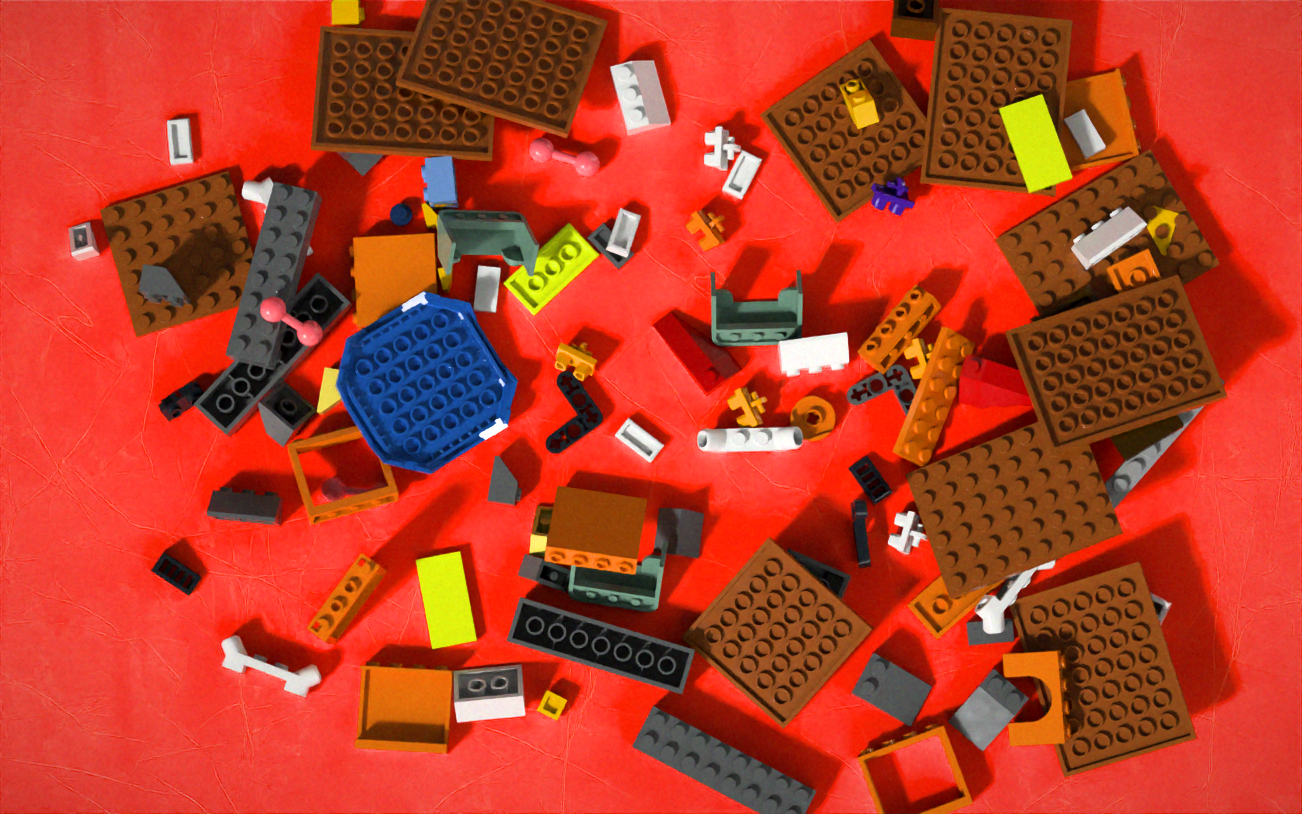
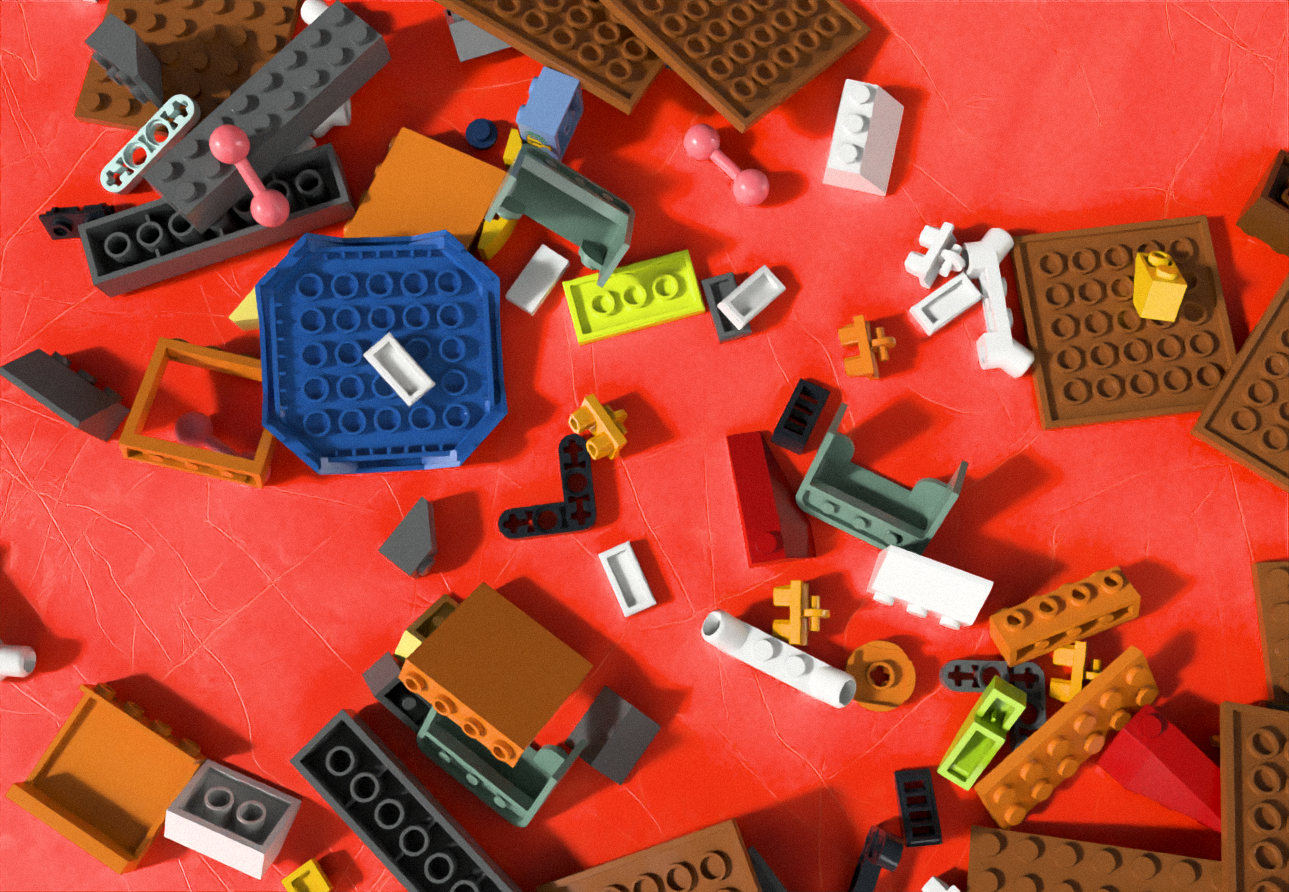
camera: 30 degrees right, 5 degrees down
dark grey slope [258,381,317,447] -> none
orange window [306,553,388,645] -> none
neon yellow tile [416,551,477,649] -> none
dark purple hips [871,177,915,216] -> none
none -> light aqua beam [100,94,201,195]
none -> white tile [363,332,436,407]
none -> black slope [771,378,831,455]
none -> lime slope [937,675,1027,791]
none -> white plate [961,228,1035,378]

